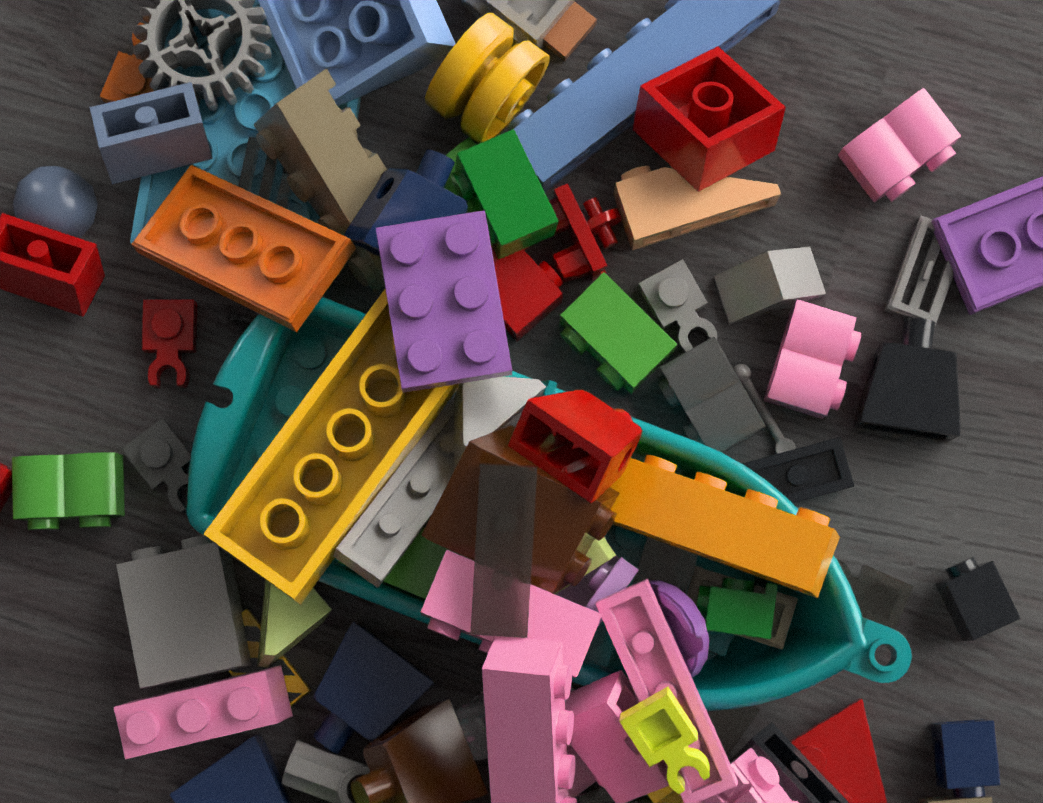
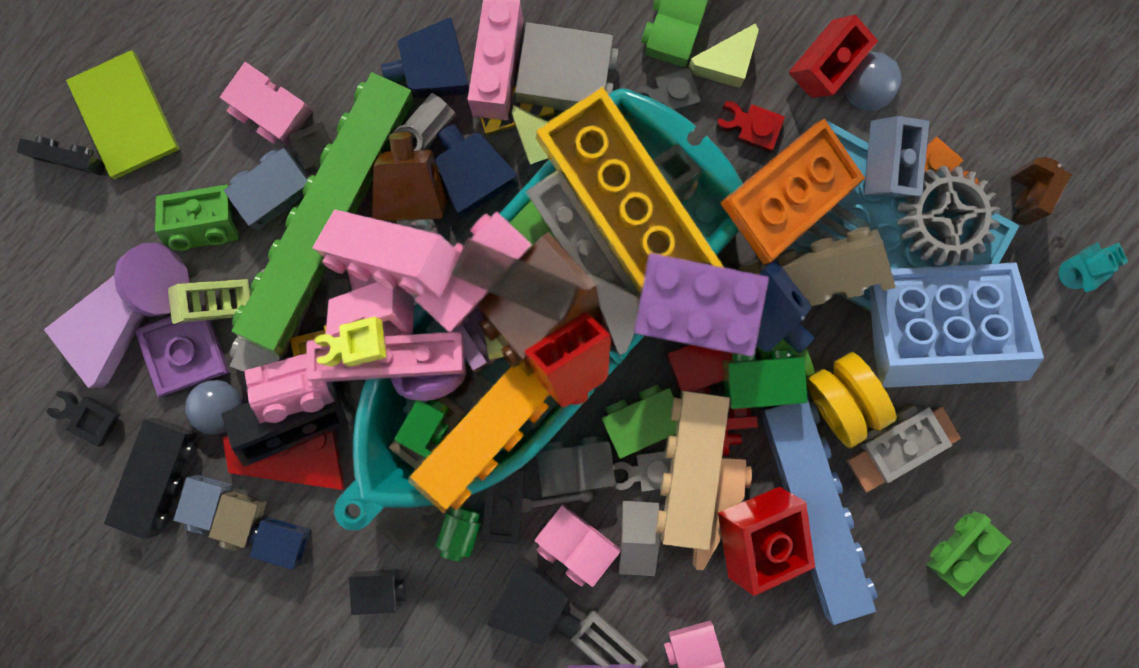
camera: 110 degrees right, 5 degrees up
none -> green brick [435,506,481,562]
none -> clear smoke brick [652,144,703,203]
none -> tan brick [655,391,730,551]
none -> yellowish green slope [688,24,759,88]

